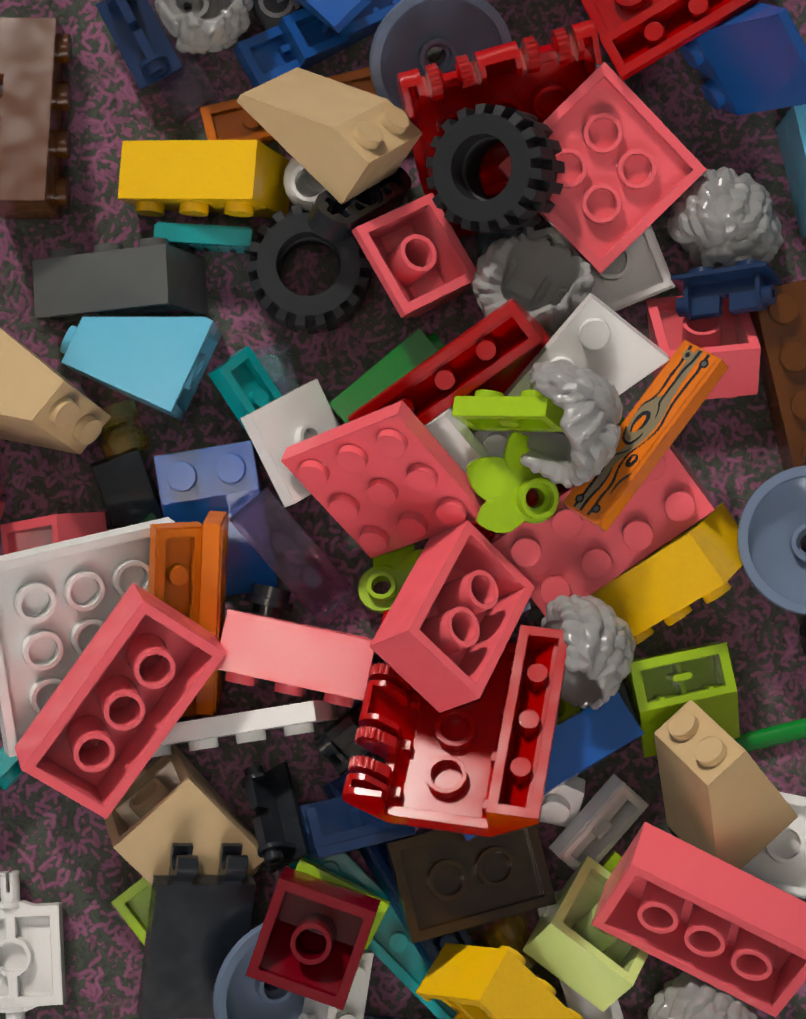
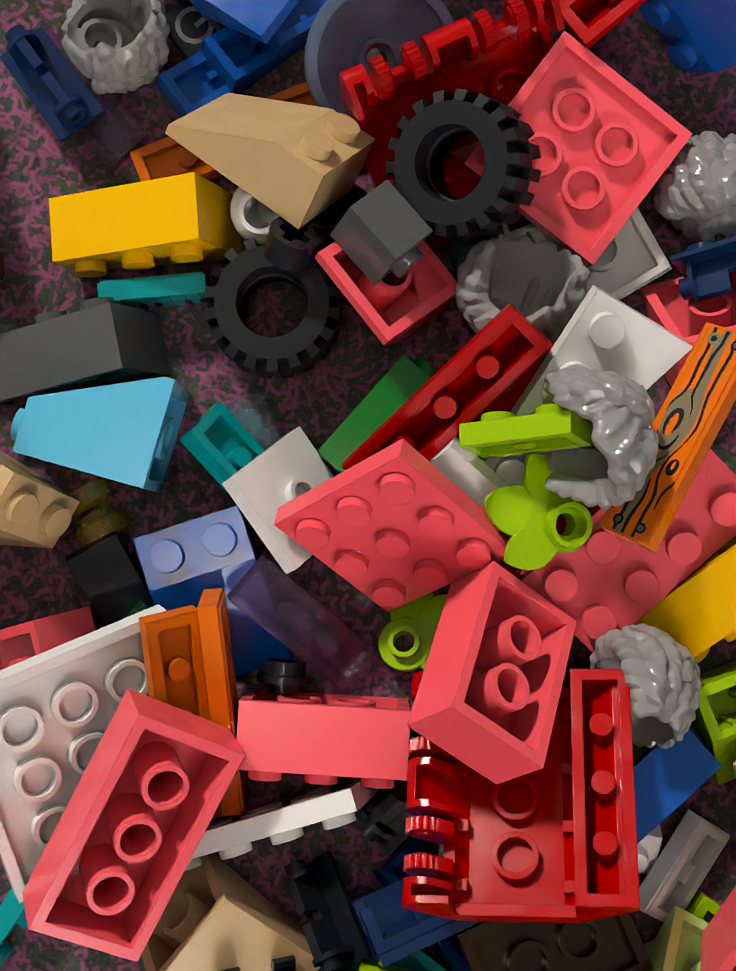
camera: 10 degrees left, 0 degrees up
none -> dark grey brick [330,179,433,286]

